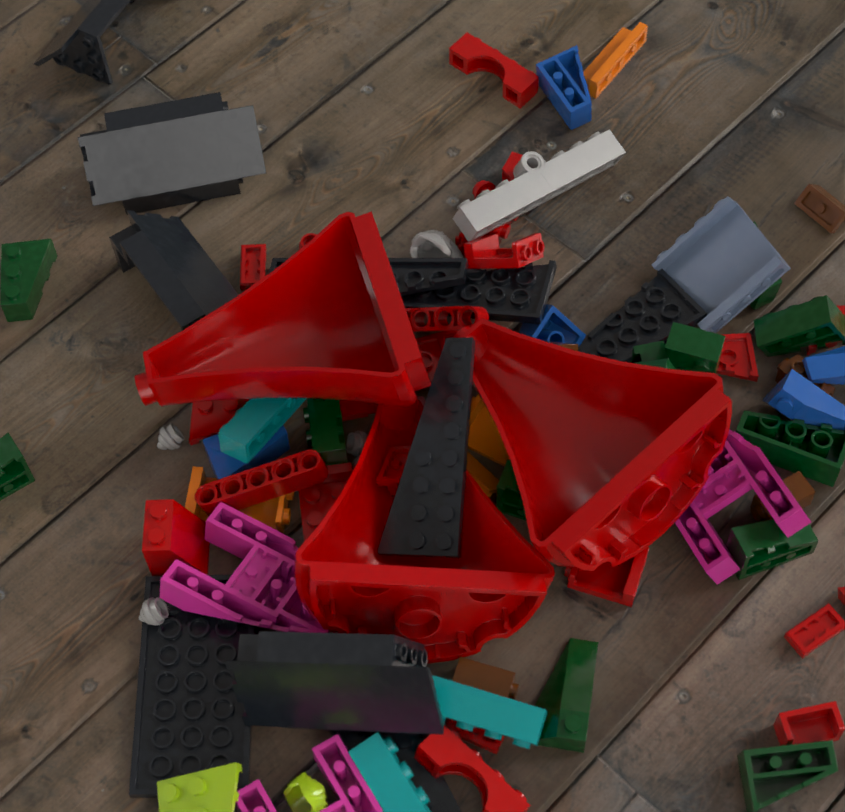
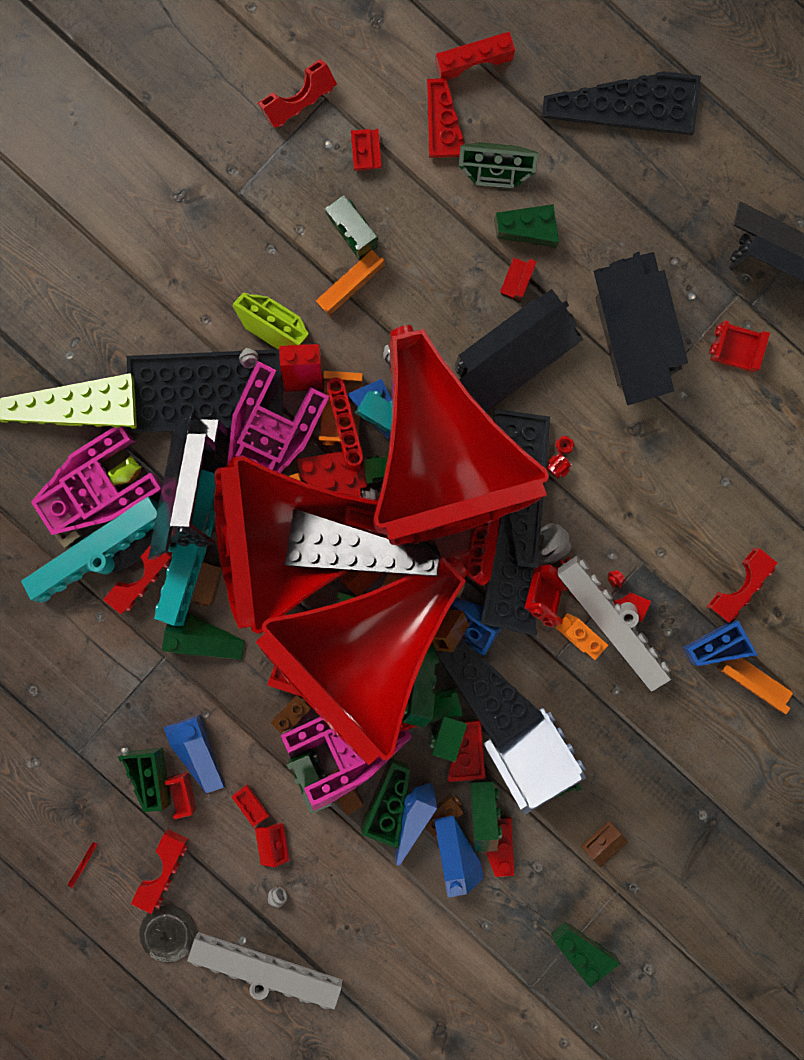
camera: 85 degrees right, 30 degrees up
red plate [240,244,267,290] -> none
none -> blue wedge [164,715,225,793]
none -> lime wedge [233,292,309,349]
none -> reddish brown brick [270,695,311,734]
none -> orange panel [316,250,385,316]
none -> red panel [500,258,537,301]
none -> orange panel [554,613,608,660]
none -> red panel [709,320,770,373]

